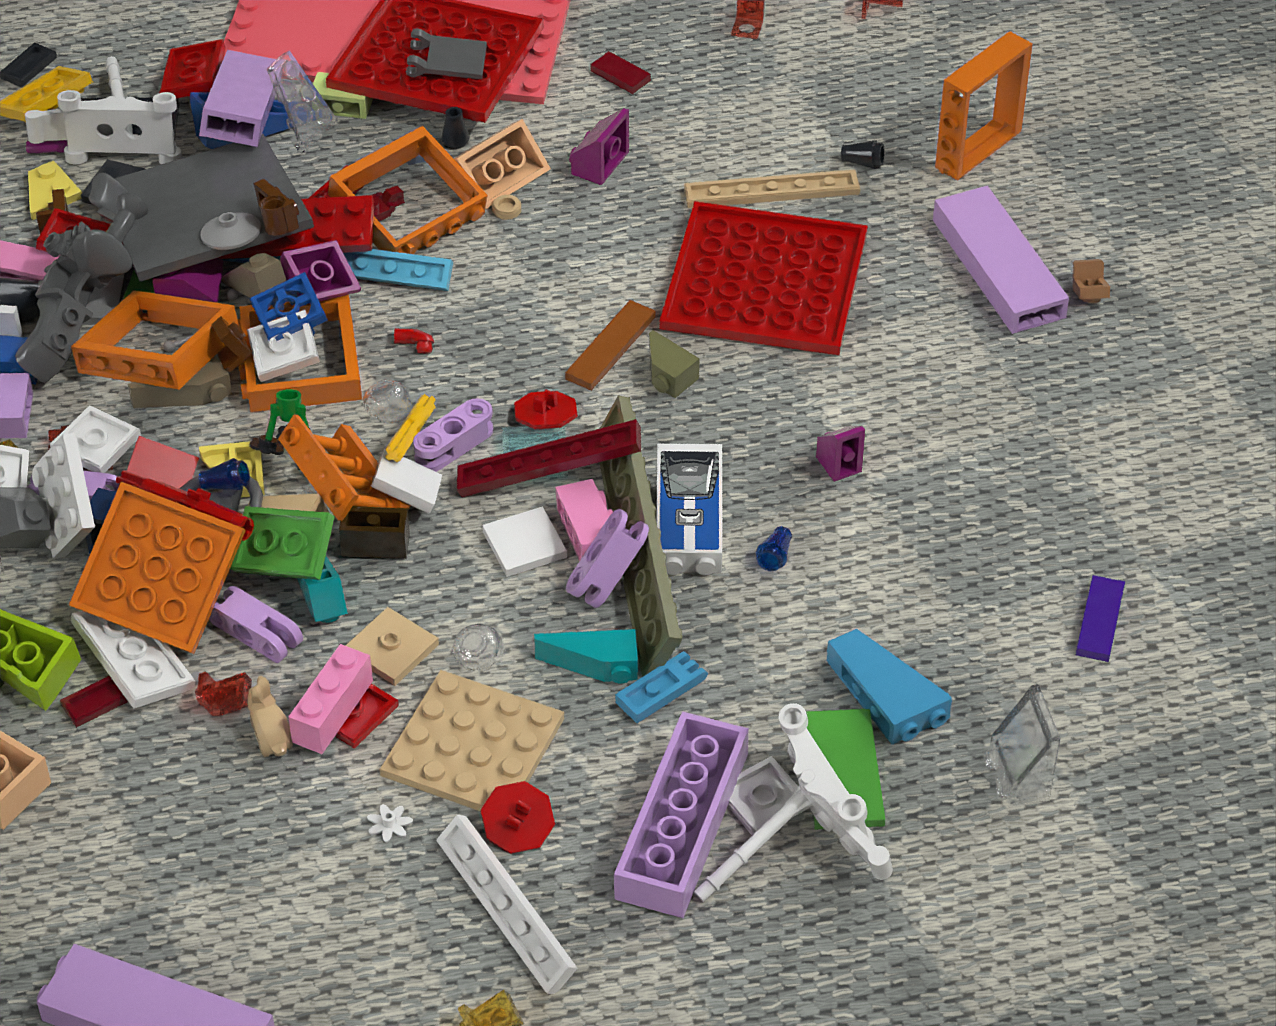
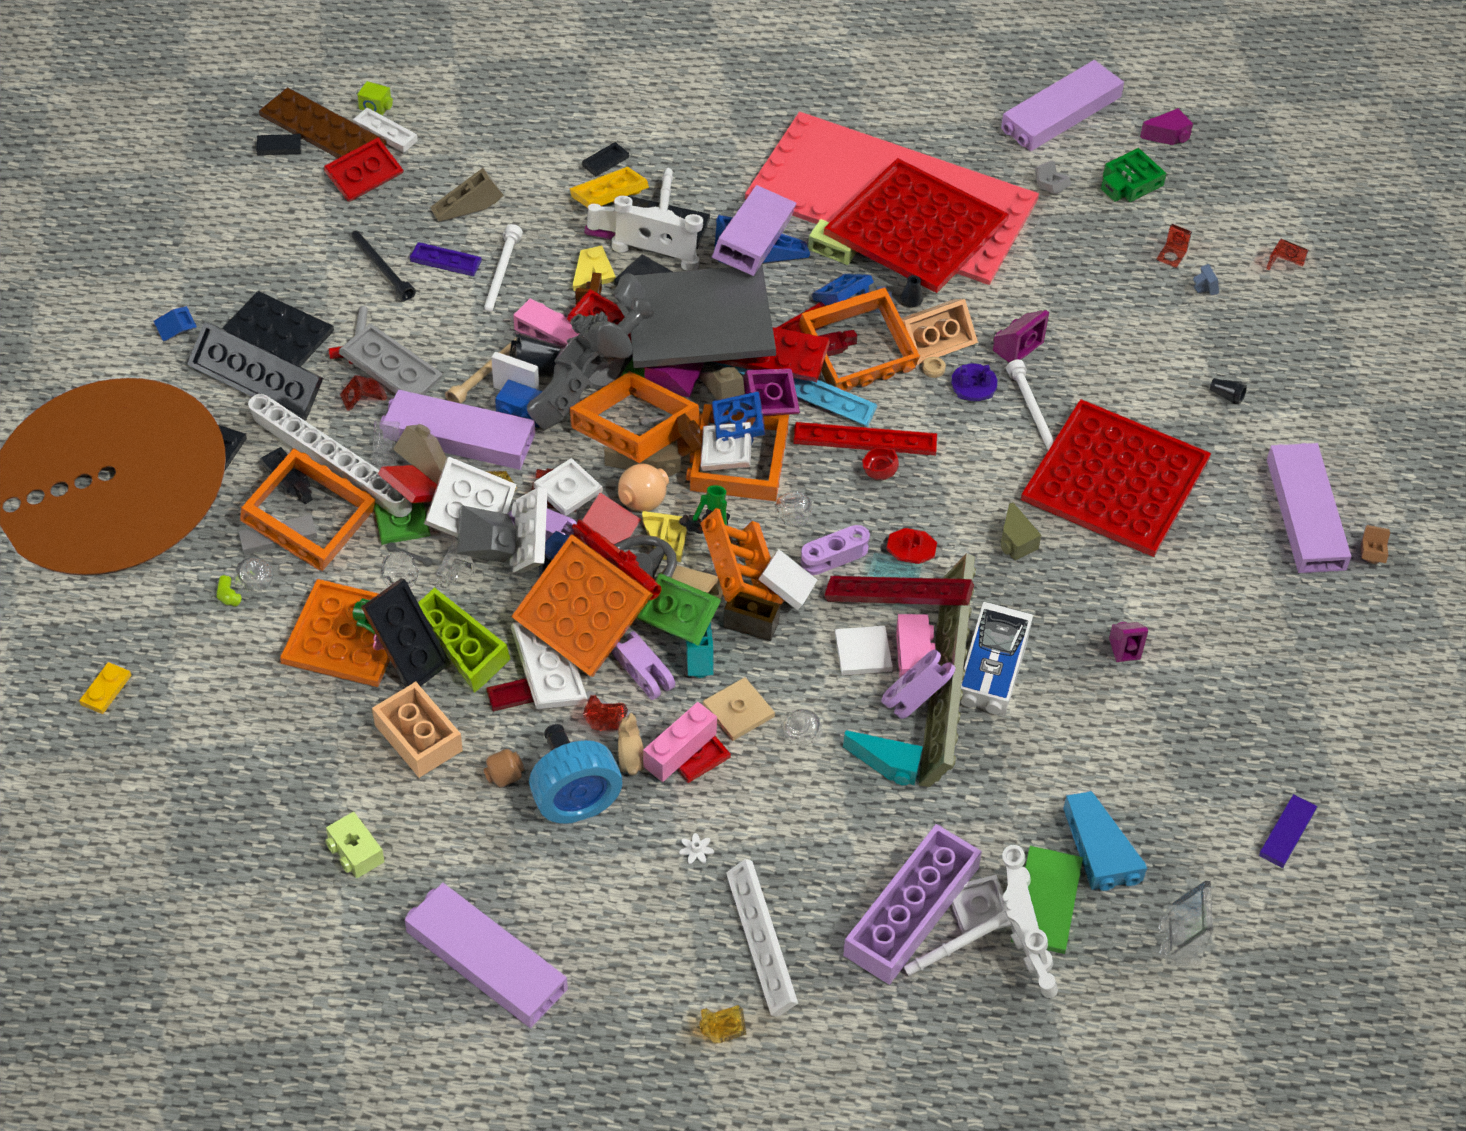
camera: 15 degrees right, 5 degrees up
red tile [159,39,226,98] -> none
clear blue cone [198,458,250,490] -> none
light grey dish [200,212,261,250] -> none
reddish brown plate [253,179,299,236] -> none
clear wing [267,51,338,154] -> none
tan plate [380,670,564,811] -> none
yellow axle [385,394,436,462] -> none
red arm [394,328,434,354] -> none
dark grey flag [406,28,487,79] -> none
red piece [480,781,555,854] -> none
dark orange tile [565,300,656,391] -> none
dark red tile [590,51,651,94] -> none
dark azure hinge [615,651,708,723] -> none
tan tile [684,170,860,208] -> none
clear blue cone [756,526,792,571] -> none
orange window [935,31,1033,181] -> none
none -> medium nougat head [483,749,525,788]
none -> dark azure wheel [529,724,623,824]
none -> light nougat brick [618,464,669,512]
none -> red tile [793,422,937,456]
none -> blue piece [811,274,874,306]
none -> red hair [862,447,899,480]
none -> dark purple plate [951,363,998,401]
none -> white piece [1006,359,1054,450]
none -> sand blue tile [1193,264,1219,295]

